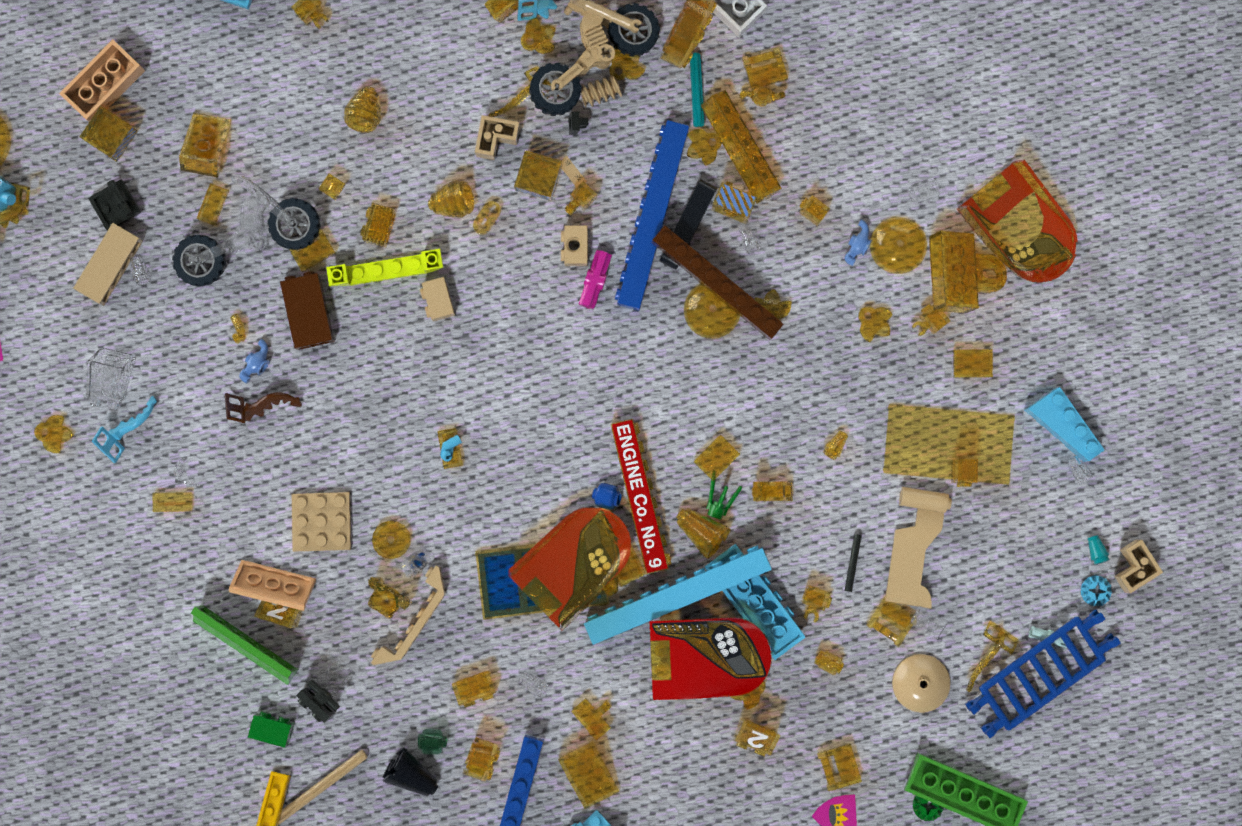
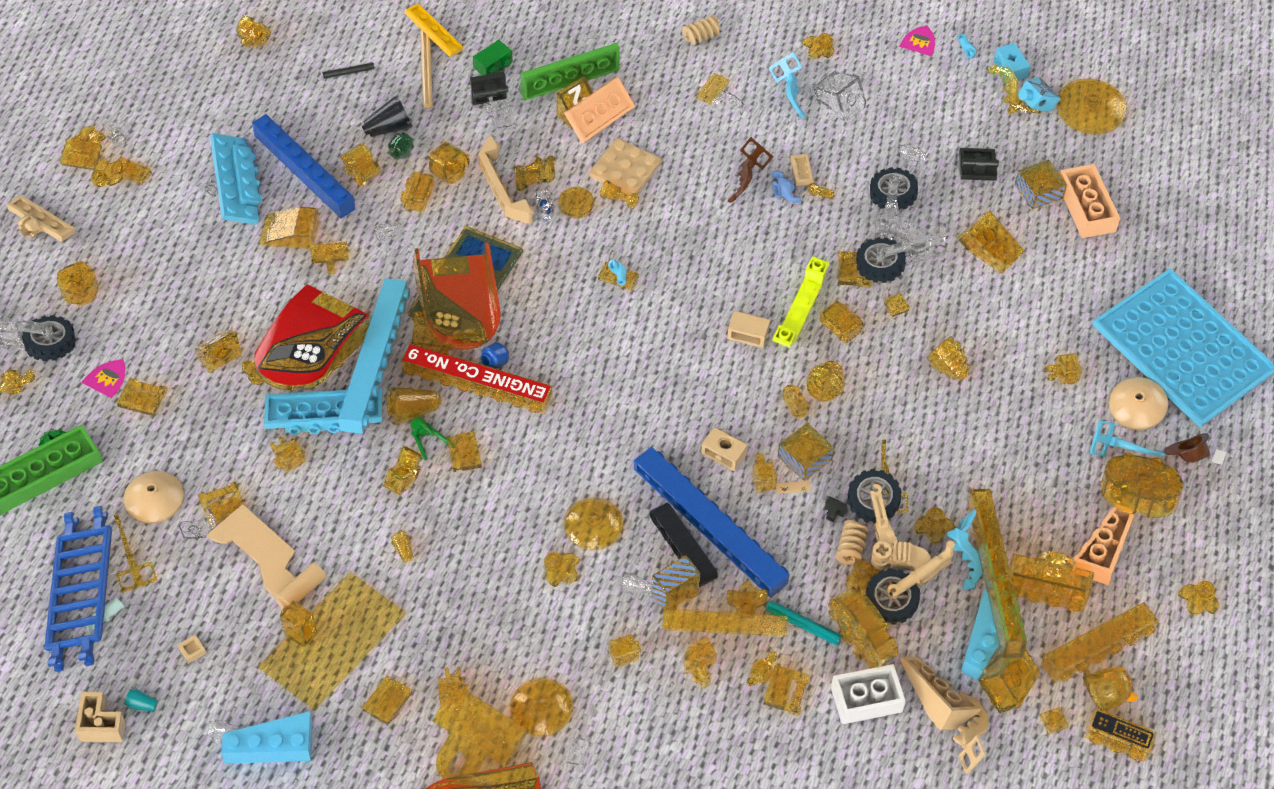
camera: 120 degrees right, 30 degrees down
tan brick [73,223,143,306] -> none
clear yellow tile [196,183,229,226] -> none
reddish brown brick [280,271,335,350] -> none
tan brick [475,115,520,160] -> none
dark pink piece [579,250,612,310] -> none
reddish brown brick [651,225,784,340] -> none
clear yellow brick [814,650,844,675] -> none
pearl dark grey bar [844,534,862,592] -> none
medium blue piece [845,220,872,266] -> none
clear yellow plate [858,307,893,342] -> none
medium azure gear [1081,576,1112,606] -> none
none -> tan plate [177,634,207,664]
none -> clear yellow brick [428,141,470,184]
none -> clear yellow piece [600,180,639,209]
none -> tan piece [682,15,720,45]
none -> clear yellow brick [684,637,717,689]
none -> tan plate [790,154,814,186]

